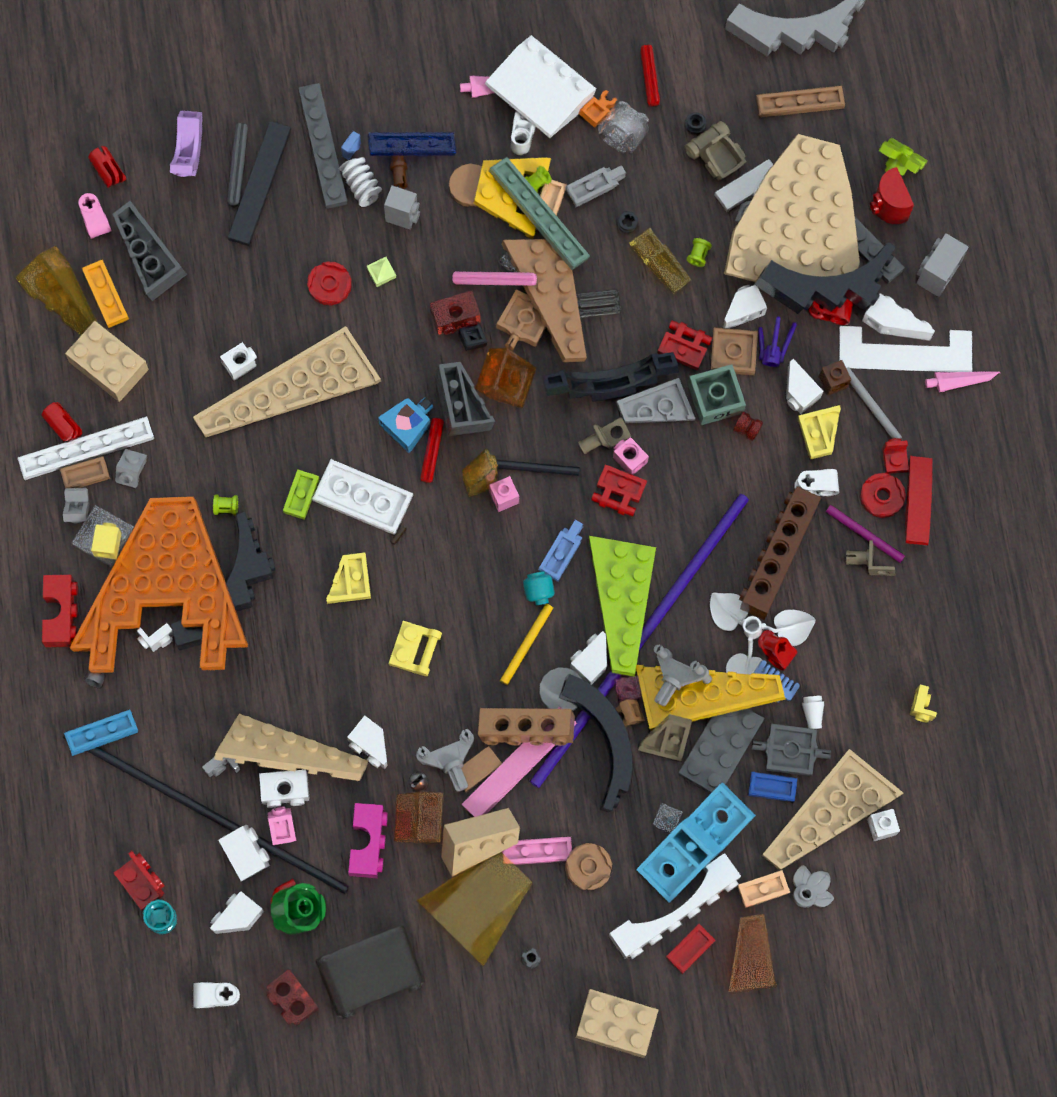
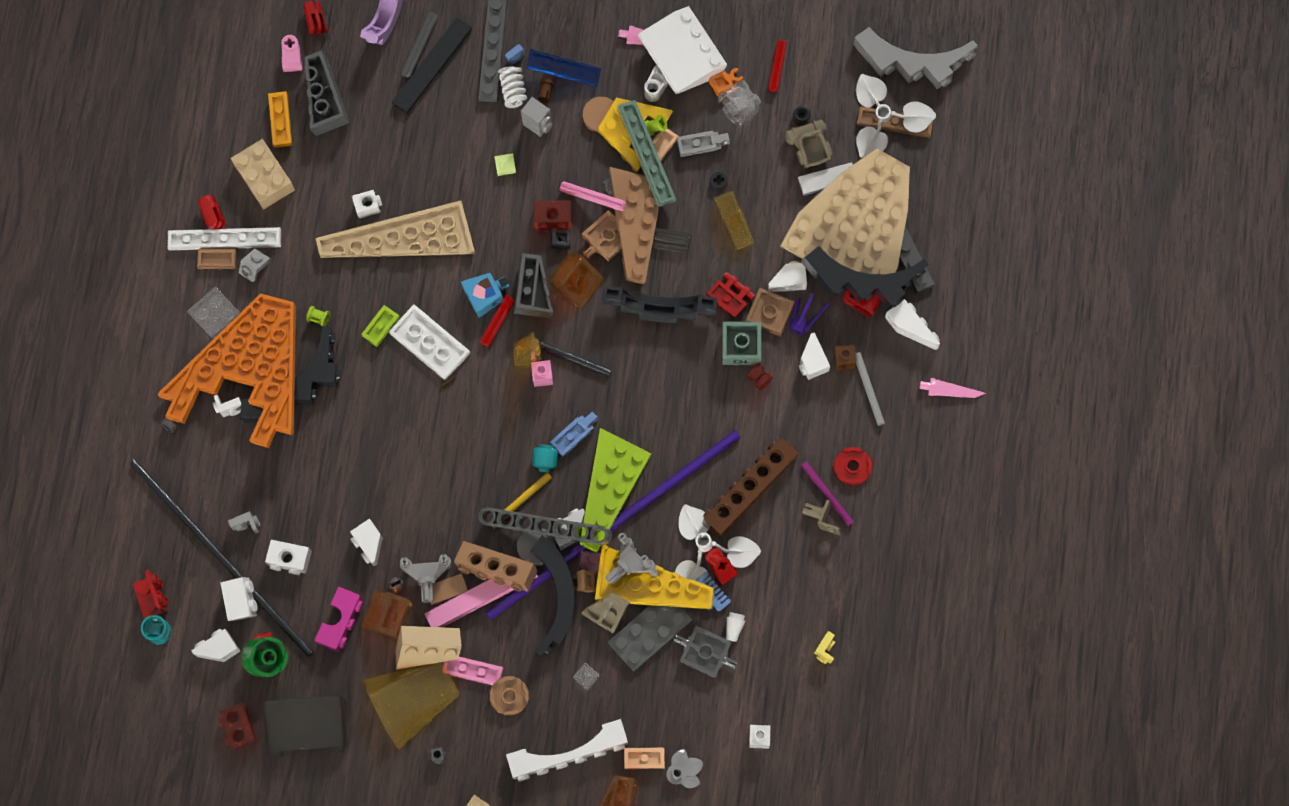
camera: 25 degrees right, 0 degrees up
clear yellow wedge [16,246,97,335] -> none
red arch [42,575,78,647] -> none
light grey bracket [63,488,89,523] -> none
dark azure tile [64,710,138,756] -> none
light yellow brick [91,523,122,560] -> none
white piece [193,982,240,1008] -> none
tan wing [214,714,368,781] -> none
bright pink bracket [268,807,296,845] -> none
red tile [307,262,352,305] -> none
light yellow wing [326,553,371,604] -> none
light yellow plate [389,621,442,676] -> none
dark tan bracket [578,418,631,454] -> none
red plate [591,464,647,517] -> none
bright pink brick [613,437,649,475] -> none
light grey wing [616,378,695,423] -> none
medium azure bracket [636,782,756,903] -> none
red tile [666,924,716,974] -> none
lime bush [687,238,712,267] -> none
blue tile [748,772,797,802] -> none
tan wing [762,749,903,870] -> none
white piece [794,469,839,496] -> none
light yellow wing [798,405,841,460] -> none
white sticker [840,326,972,372] -> none
red brick [870,167,914,224] -> none
lime plant [879,138,928,175] -> none
red bracket [882,438,909,474] -> none
red slope [905,456,932,545] -> none
light grey brick [916,233,969,297] -> none
none -> dark grey beam [479,507,612,545]
none -> white plant [856,74,936,158]

